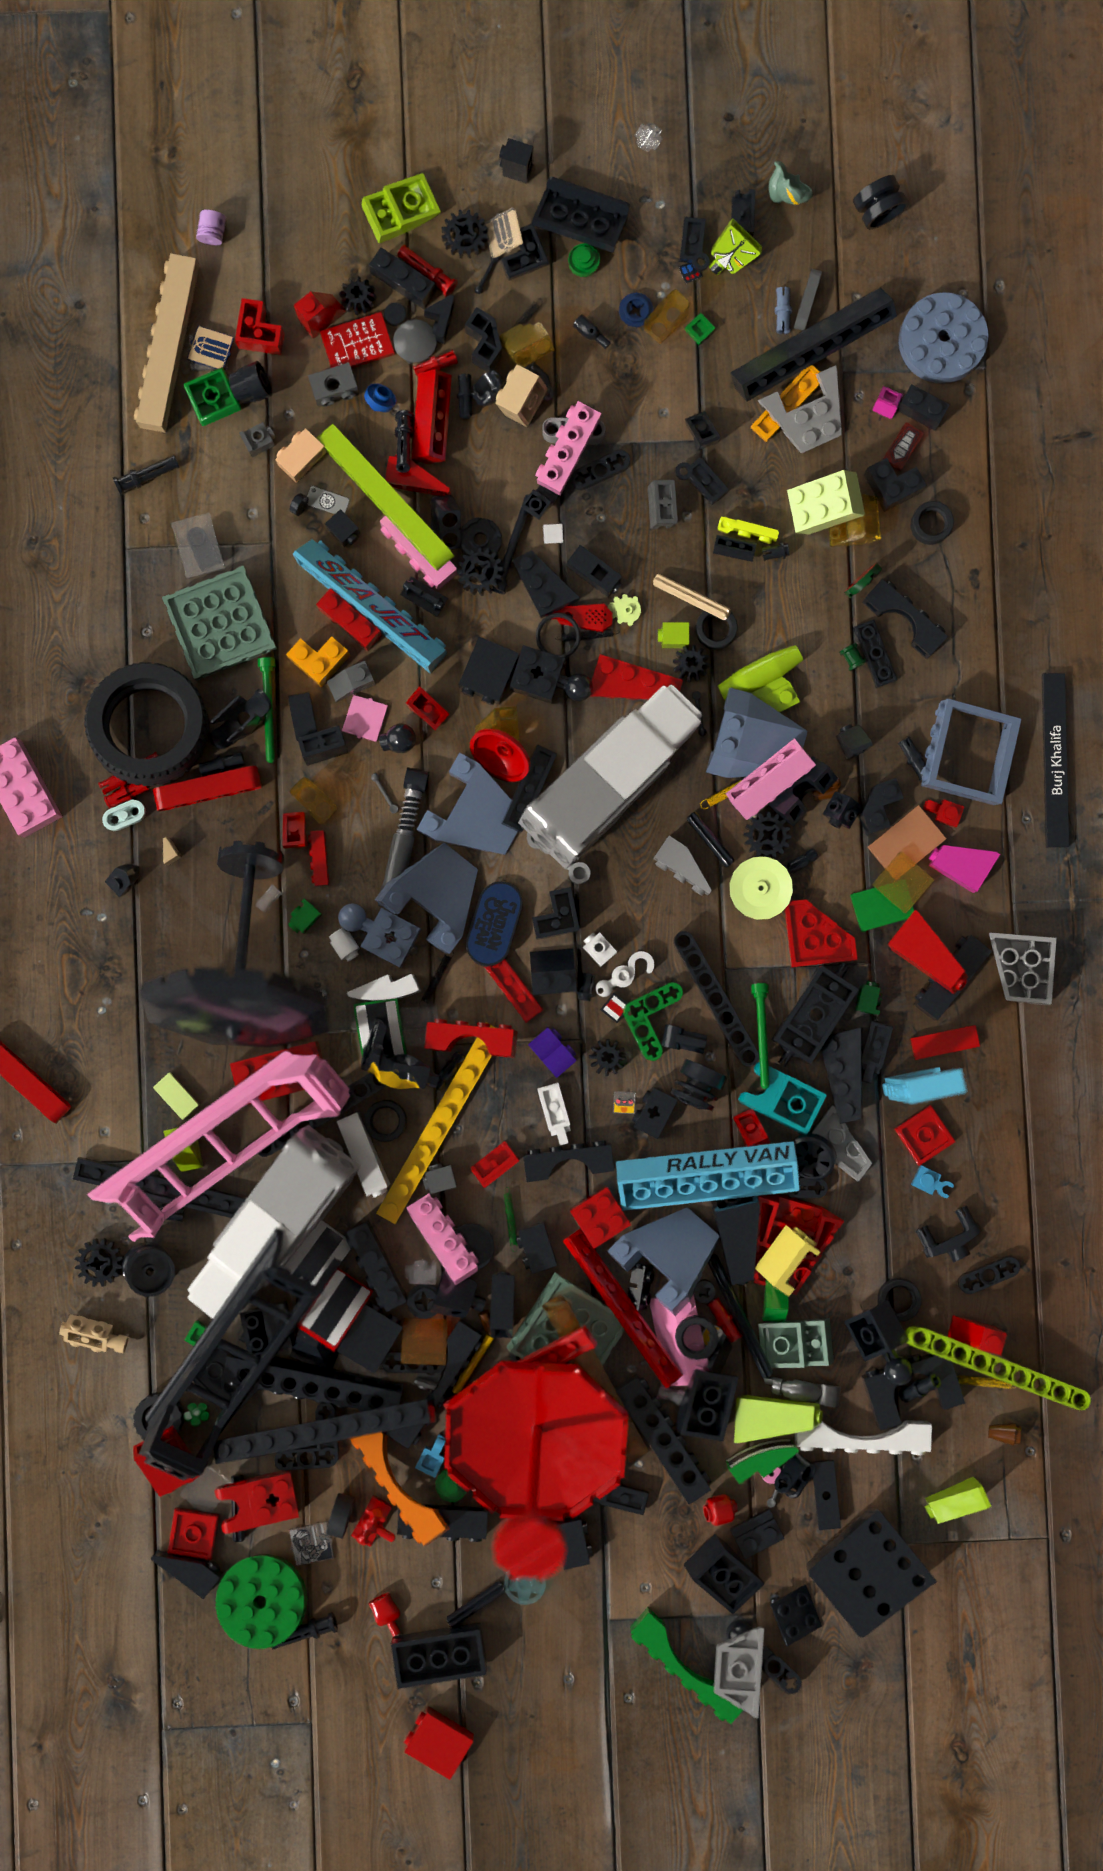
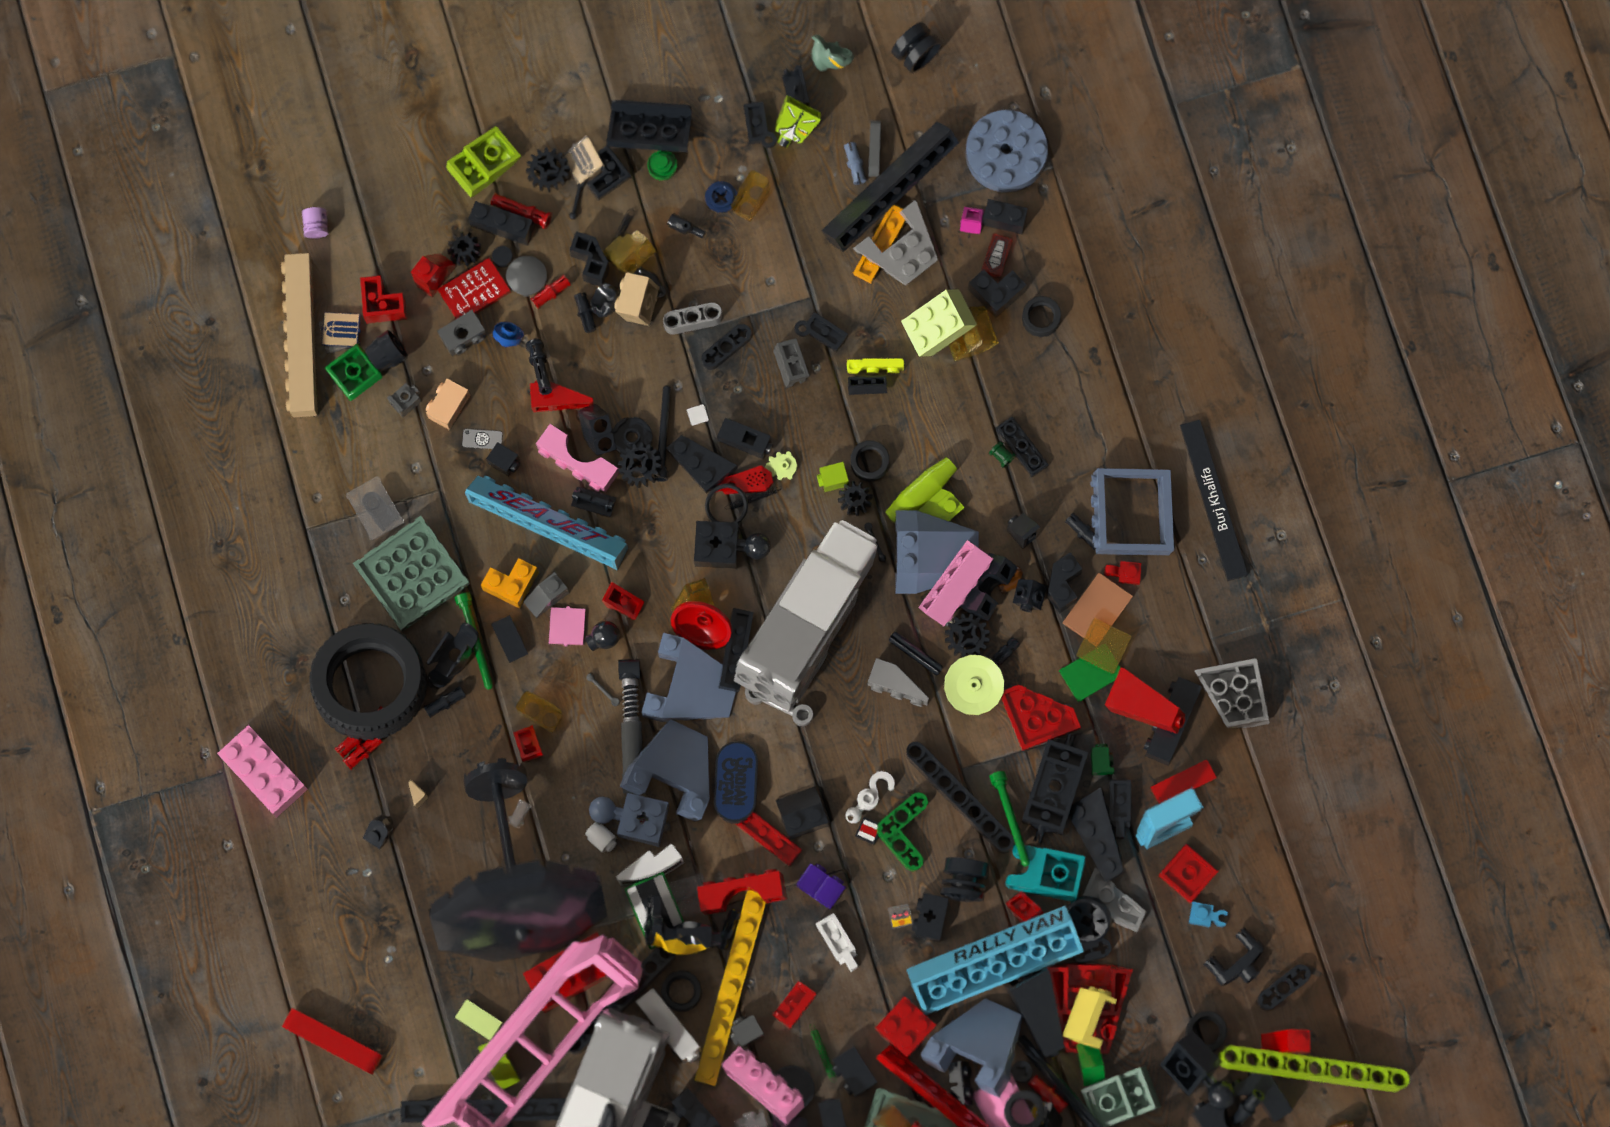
camera: 10 degrees left, 10 degrees down
light aqua plate [102,800,146,831] -> none
black pin [113,455,180,496] -> none
red beam [153,766,262,811] -> none
green brick [288,898,323,934] -> none
black tile [290,493,309,516] -> none
black hinge [297,726,348,766] -> none
red piece [308,830,330,887] -> none
lime beam [316,424,454,571] -> none
red arch [316,588,382,651] -> none
red brick [412,369,452,464] -> none
black piece [419,952,454,1008] -> none
black slope [424,295,455,344] -> none
black brick [458,637,519,706] -> none
black brick [499,138,534,184] -> none
black slope [521,485,567,520] -> none
black arch [523,1140,614,1182] -> none
black brick [532,887,580,940] -> none
bright pink brick [535,401,601,495] -> none
black pin [576,973,596,1002] -> none
white brick [583,932,617,967] -> none
red wing [589,654,683,700] -> none
black gear [589,1039,626,1076] -> none
clear gear [635,123,663,151] -> none
tan axle [653,574,731,620] -> none
black piece [661,1024,707,1054] -> none
black sticker [679,263,703,284] -> none
green tile [685,313,716,345] -> none
black slope [685,411,720,451] -> none
yellow piece [700,780,742,809] -> none
black pin [761,542,790,561] -> none
dark green tile [844,562,882,598] -> none
black arch [862,579,948,659] -> none
dark pink slope [928,845,1000,893] -> none
yellow piece [957,1375,1016,1389] -> none

